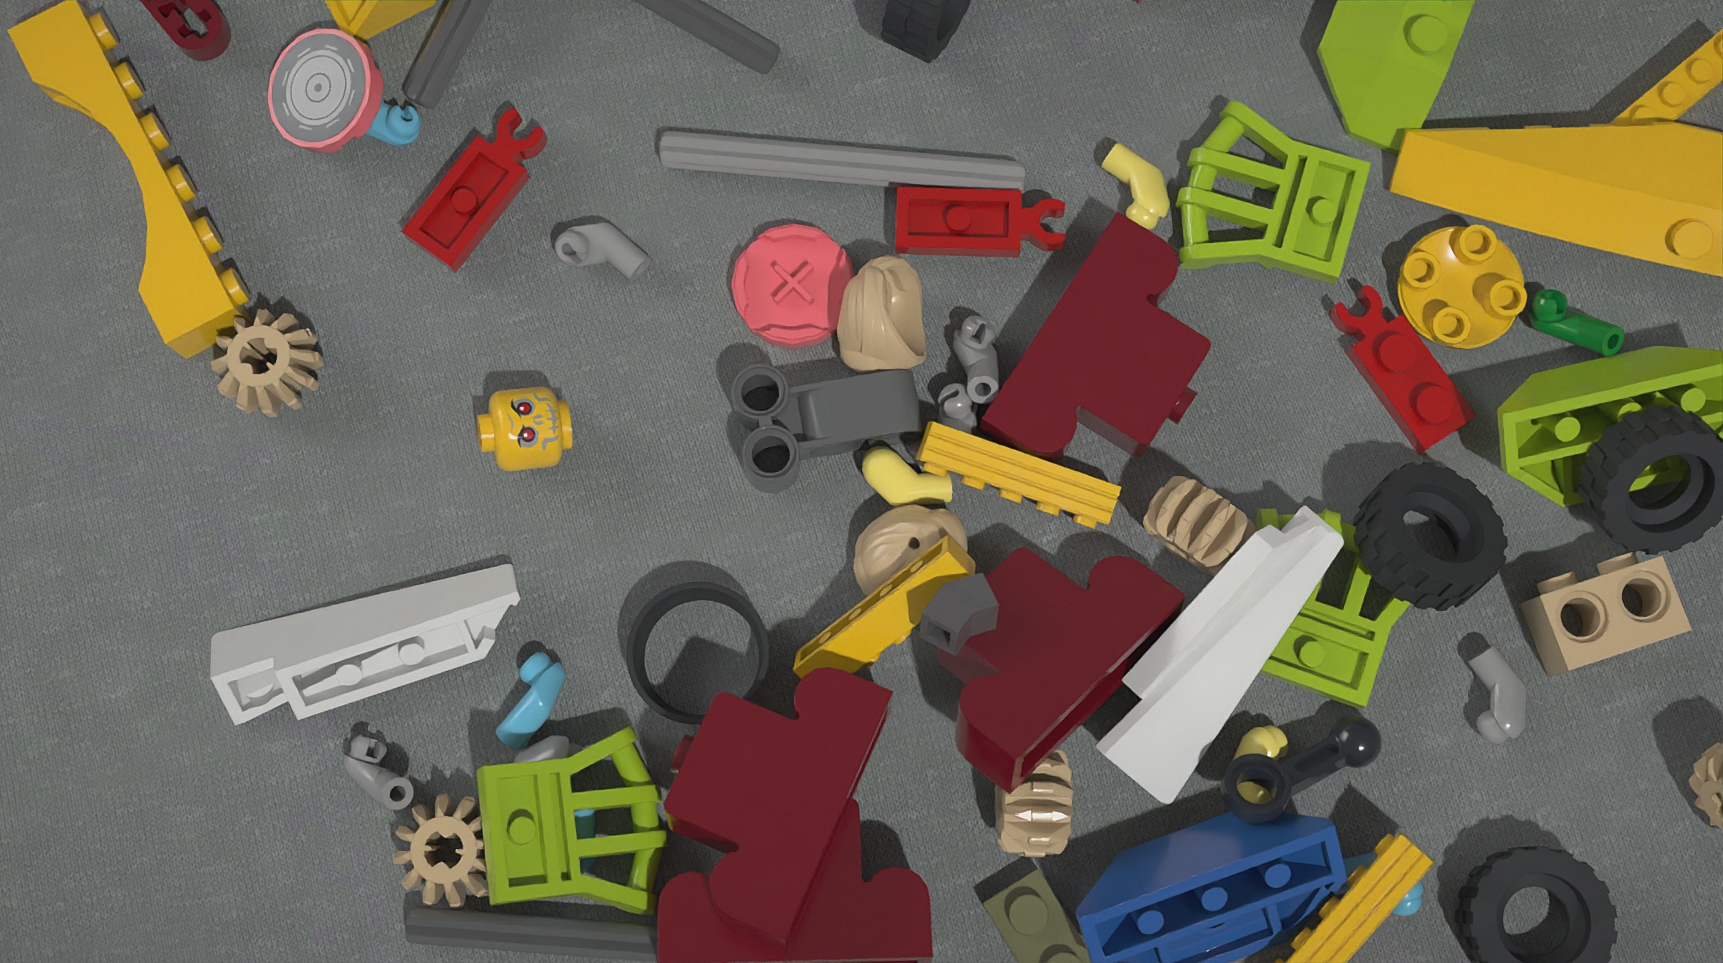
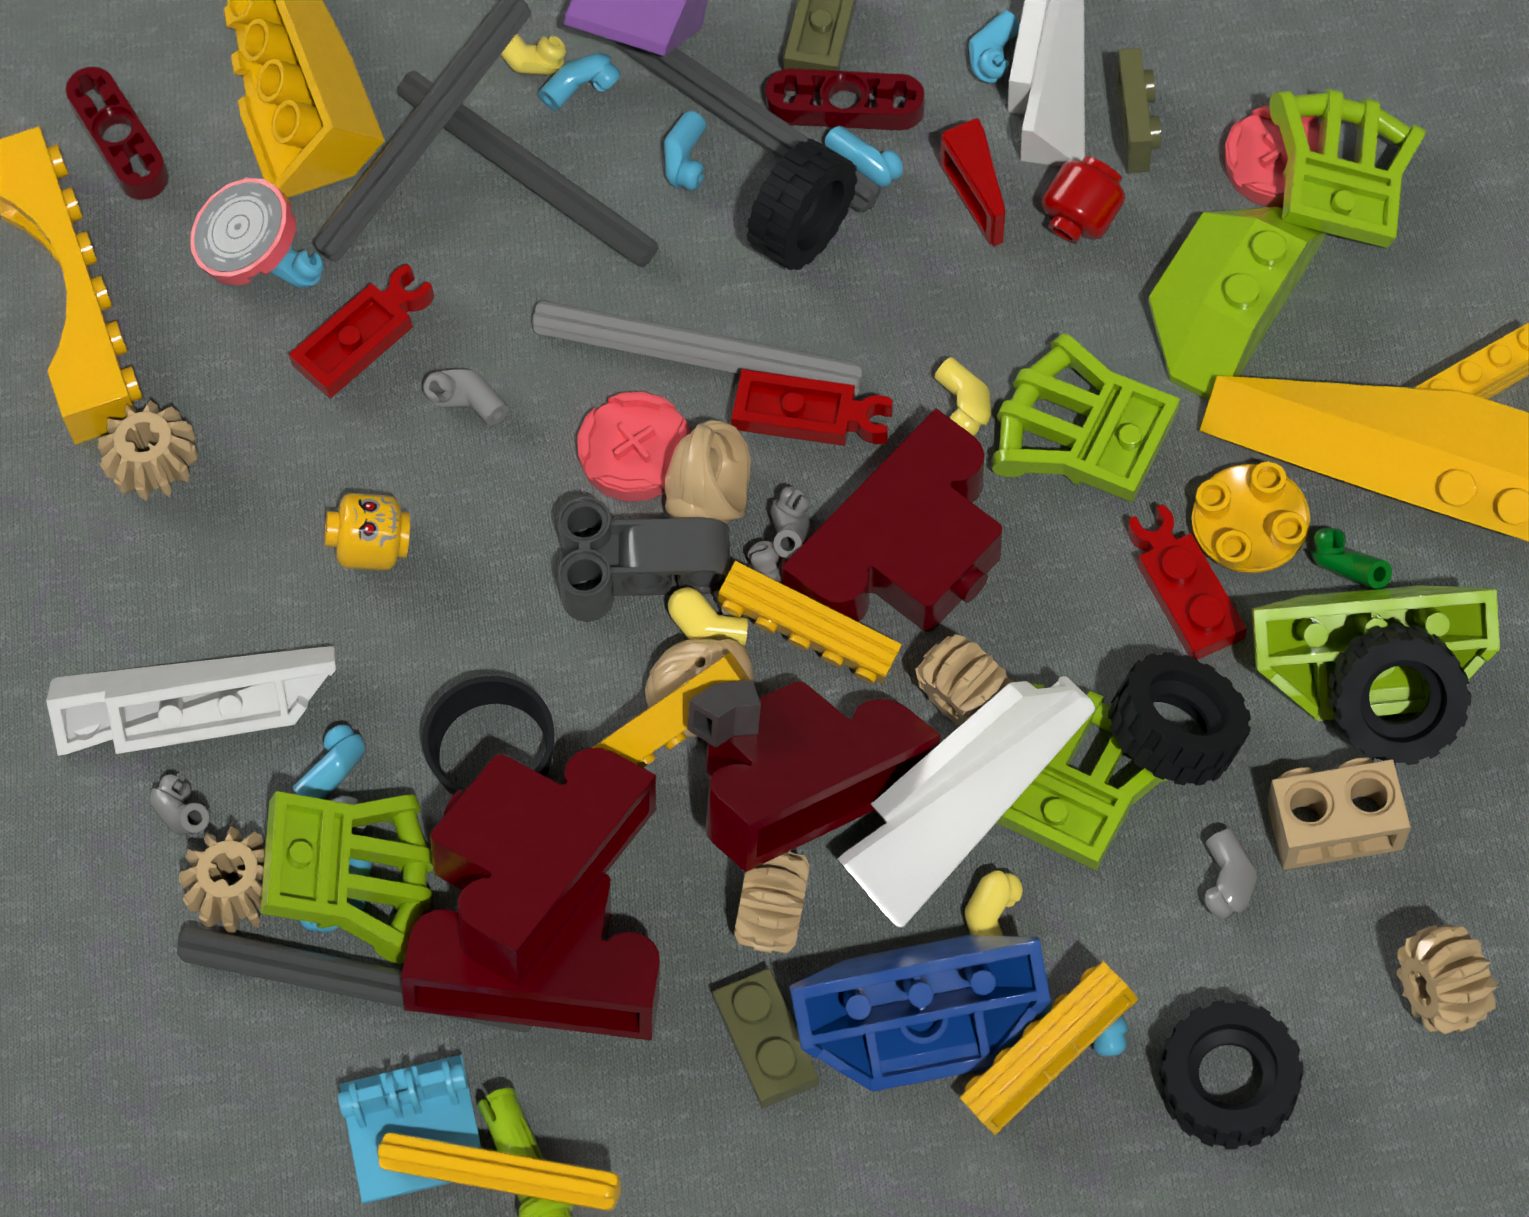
camera: 10 degrees right, 15 degrees down
black piece [1221,716,1382,823] -> none

